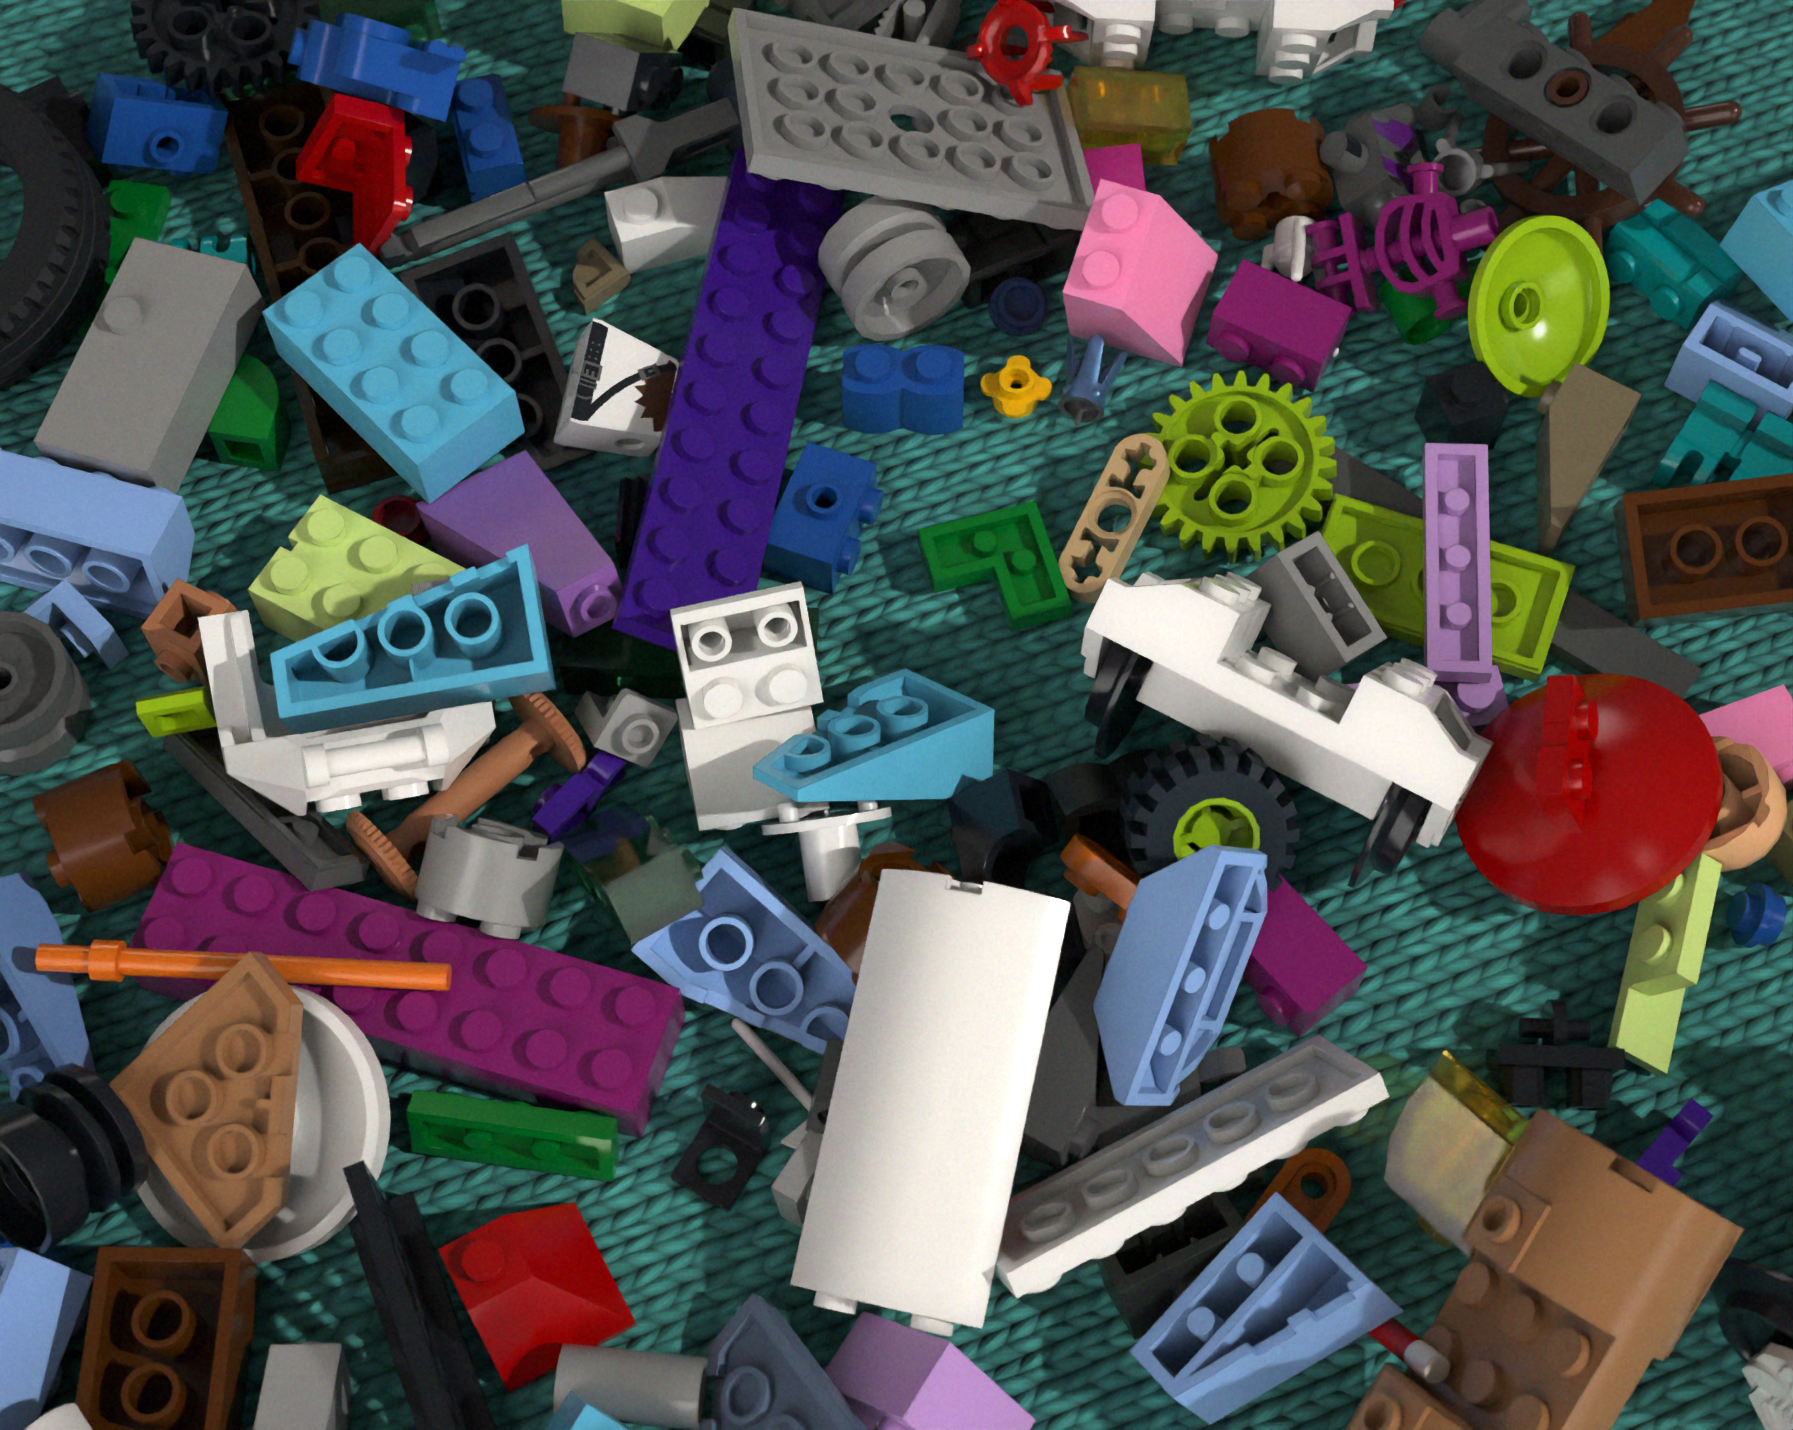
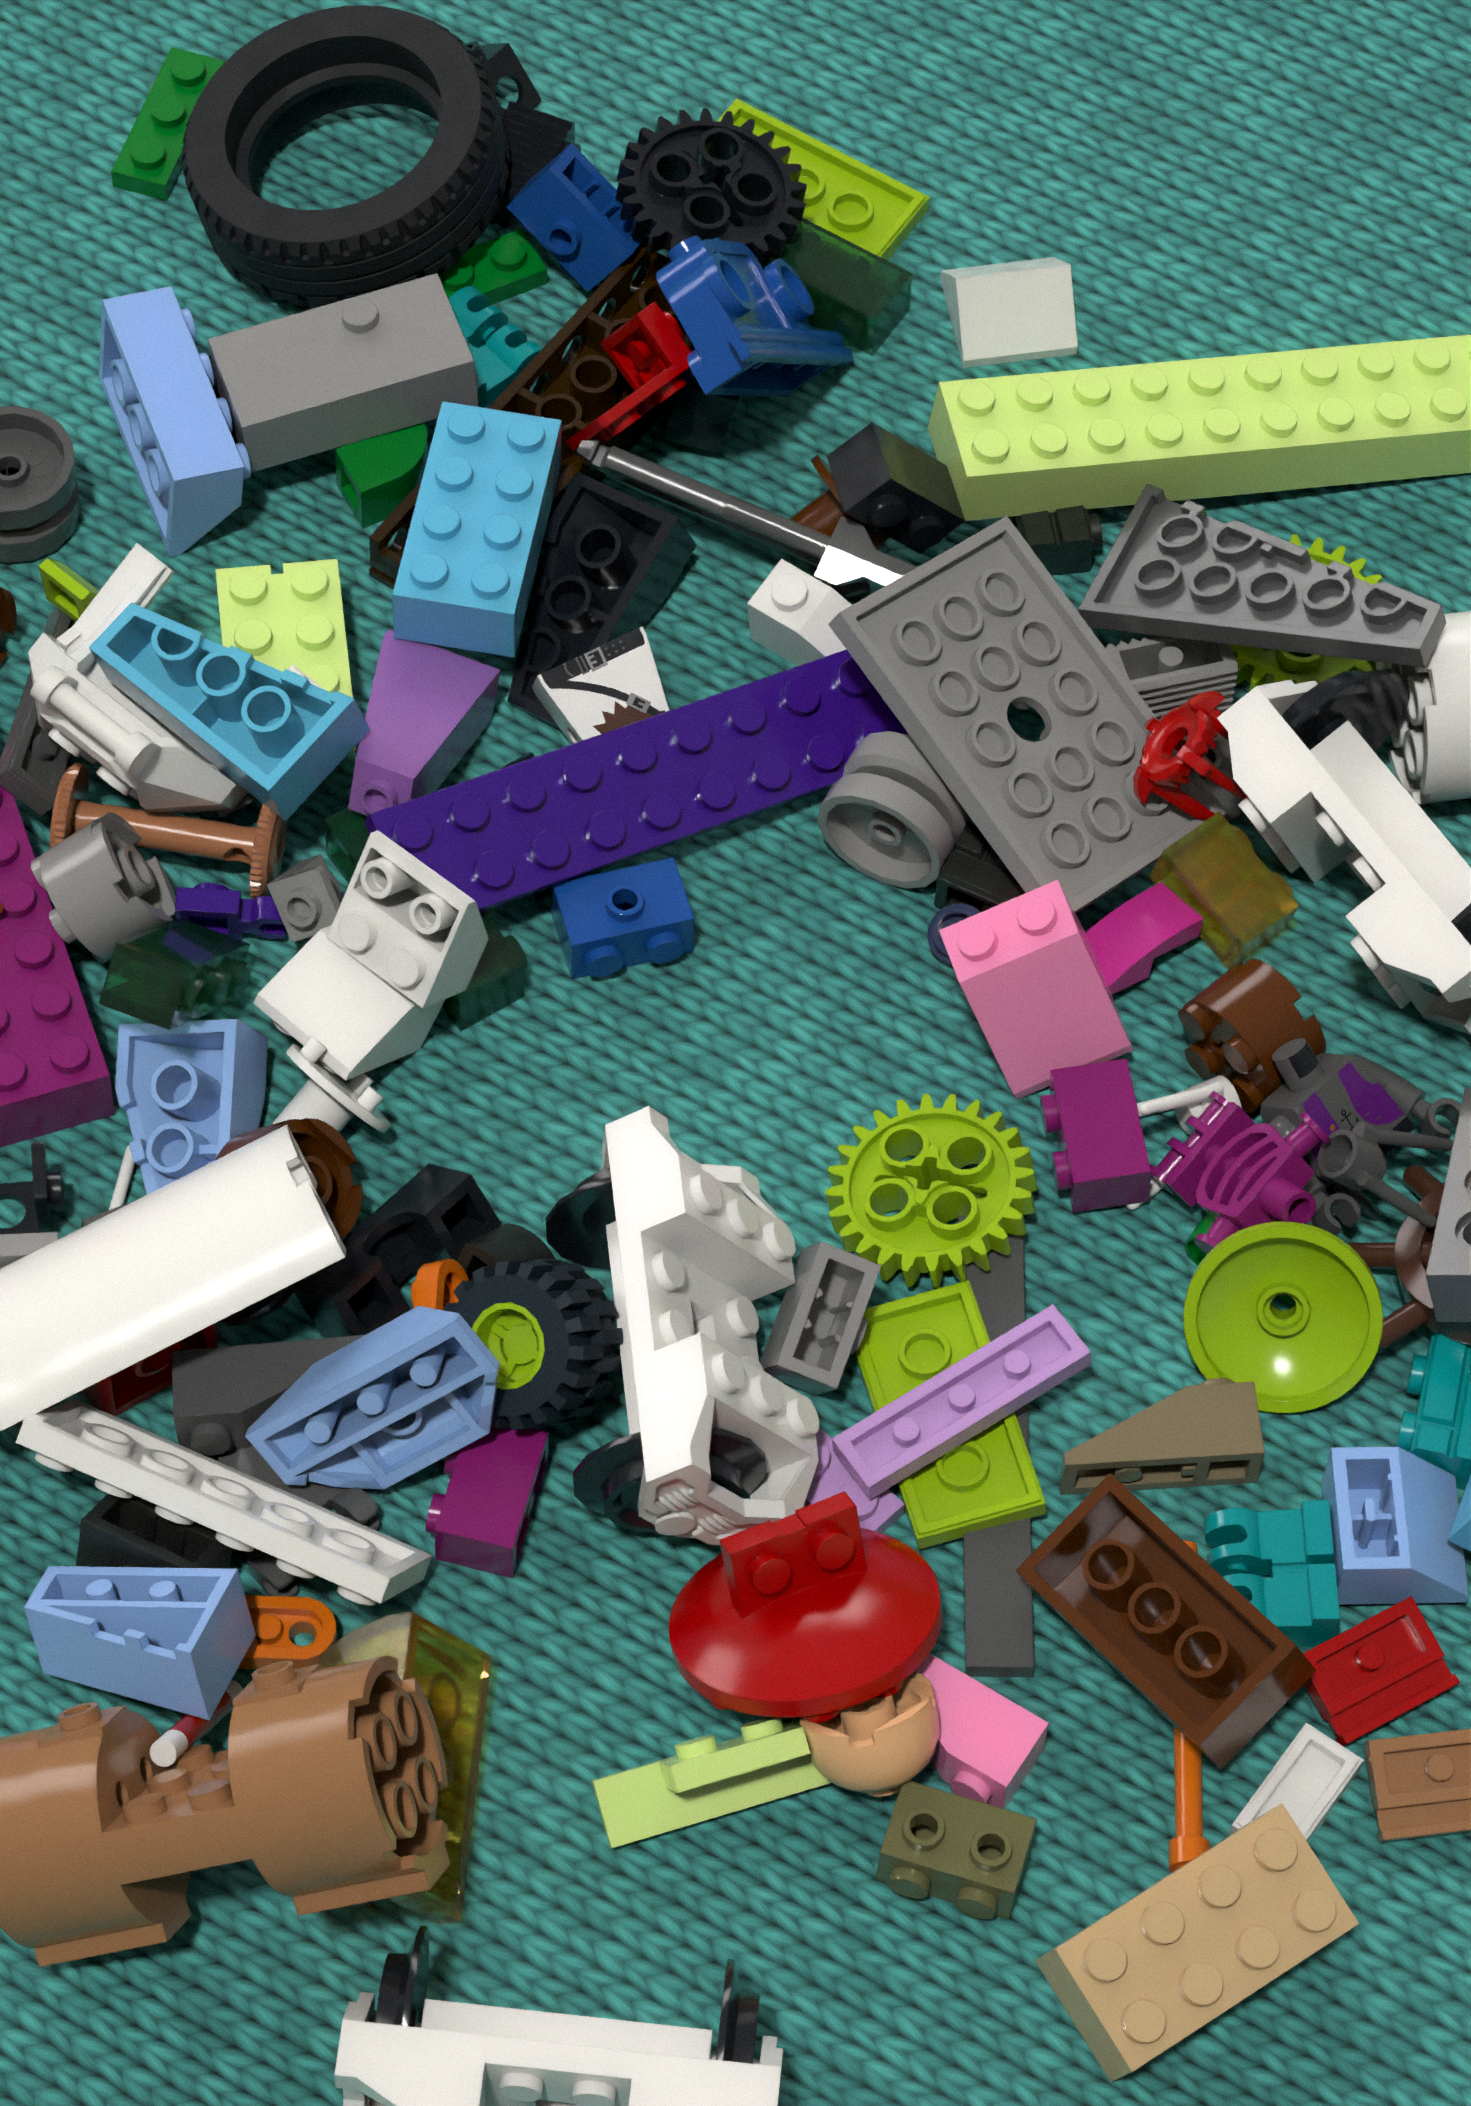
camera: 50 degrees right, 5 degrees down
light blue bracket [22,578,129,670] -> none
nougat brick [141,578,237,686] -> none
dark red plate [370,495,429,546] -> none
blue brick [449,73,527,203] -> none
dark tan tile [572,236,631,316] -> none
medium azure wedge [753,668,995,802] -> none
blue brick [842,344,964,435] -> none
green plate [917,501,1072,631] -> none
yellow plate [980,355,1052,419] -> none
flat silver piece [1058,334,1128,426] -> none
tan beam [1058,434,1171,603] -> none
black brick [1414,361,1509,450] -> none
black hips [1486,999,1625,1111] -> none
dark purple plate [1635,1098,1713,1186] -> none
blue plate [1726,882,1787,948] -> none

